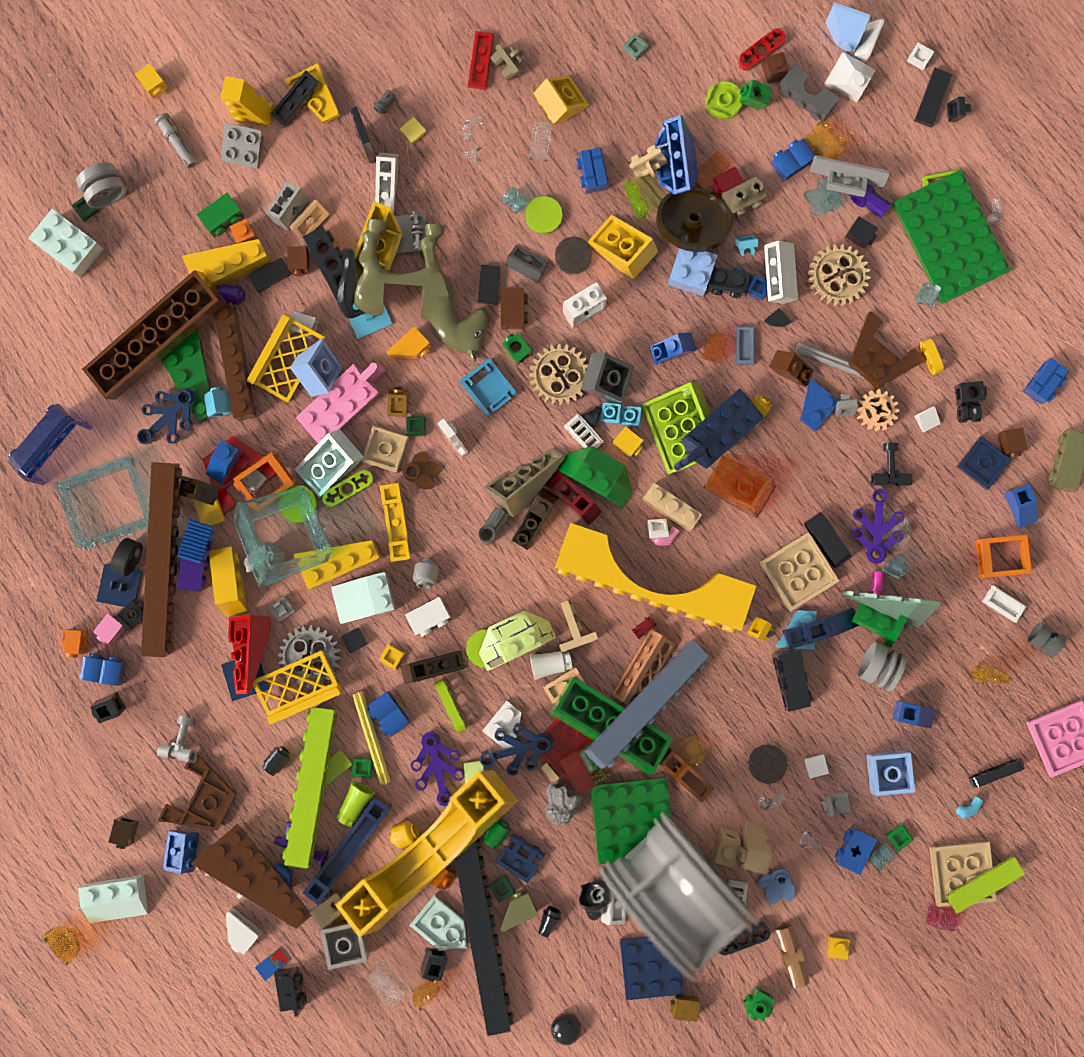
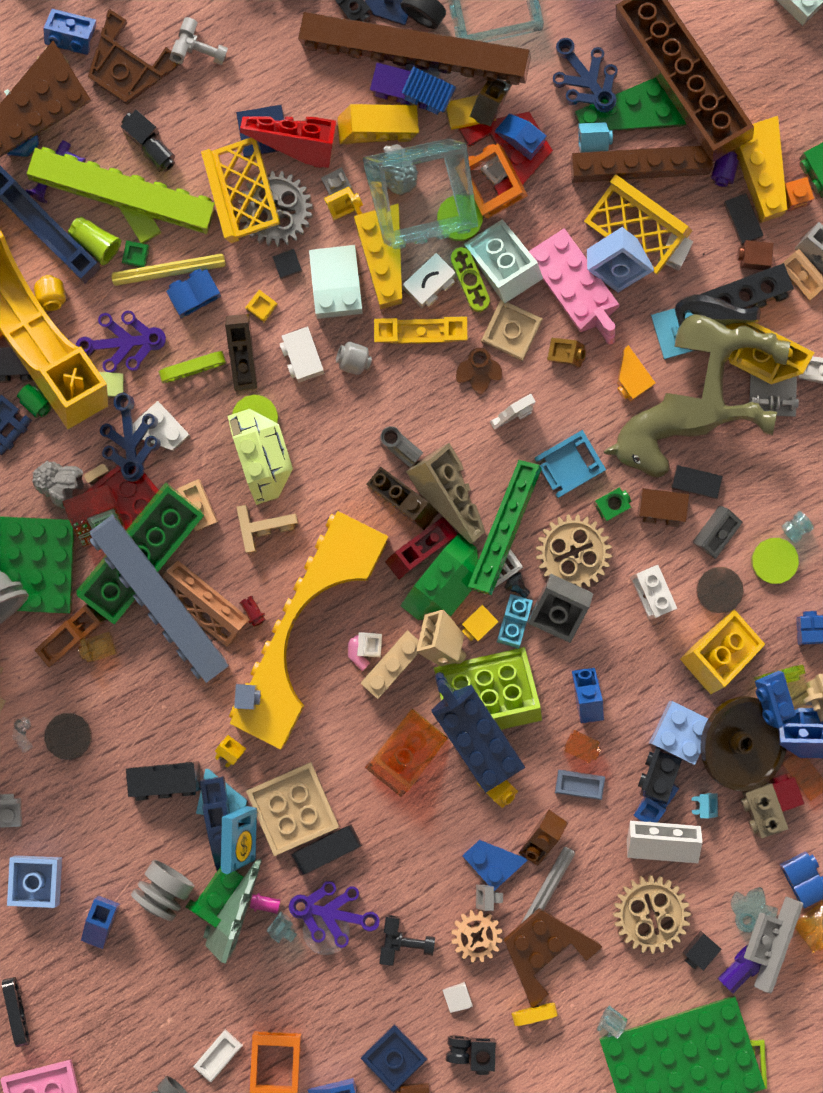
camera: 95 degrees right, 0 degrees up
dark green tile [406,416,426,436] -> none
white plant [530,651,572,680] -> none
black tile [764,308,791,327] -> none
white tile [804,754,829,778] -> none
clear yellow bracket [971,663,1012,686] -> none
none -> black brick [120,109,159,148]
none -> dark azure container [221,806,257,874]
none -> sand blue plate [234,684,261,710]
none -> yellow bracket [324,187,363,220]
none -> white brick [403,253,456,309]
none -> tan torso [416,610,466,666]
none -> green plate [468,460,542,596]
none -> blue bracket [755,671,796,728]

